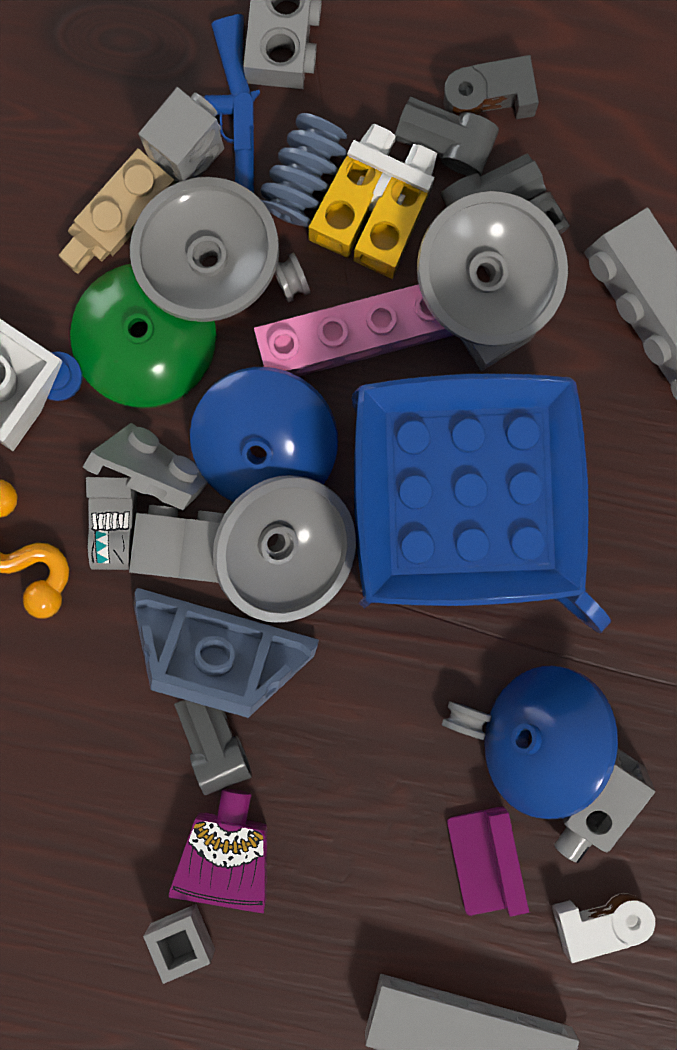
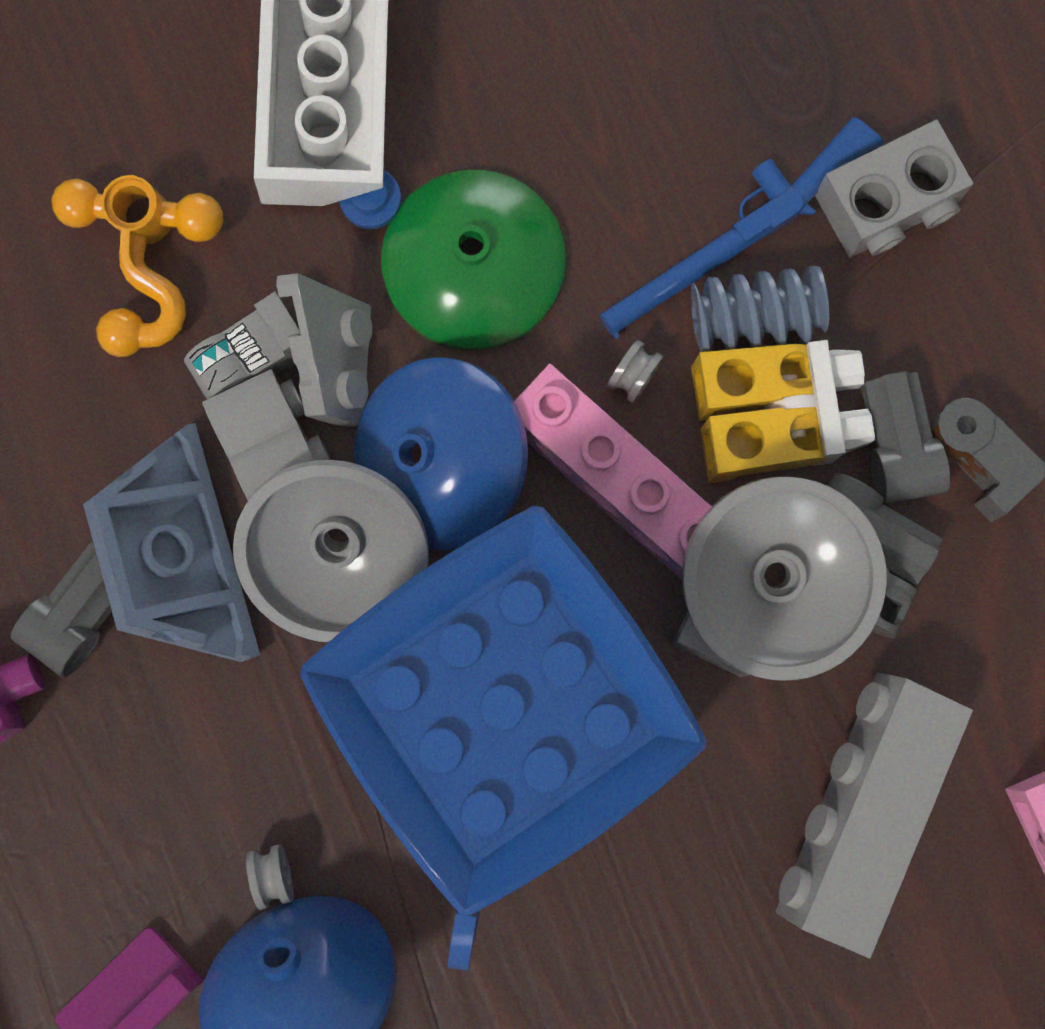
camera: 60 degrees right, 5 degrees down
tan hinge [59,148,176,274] -> none
light grey dish [130,177,279,322] -> none
light grey brick [138,87,224,183] -> none

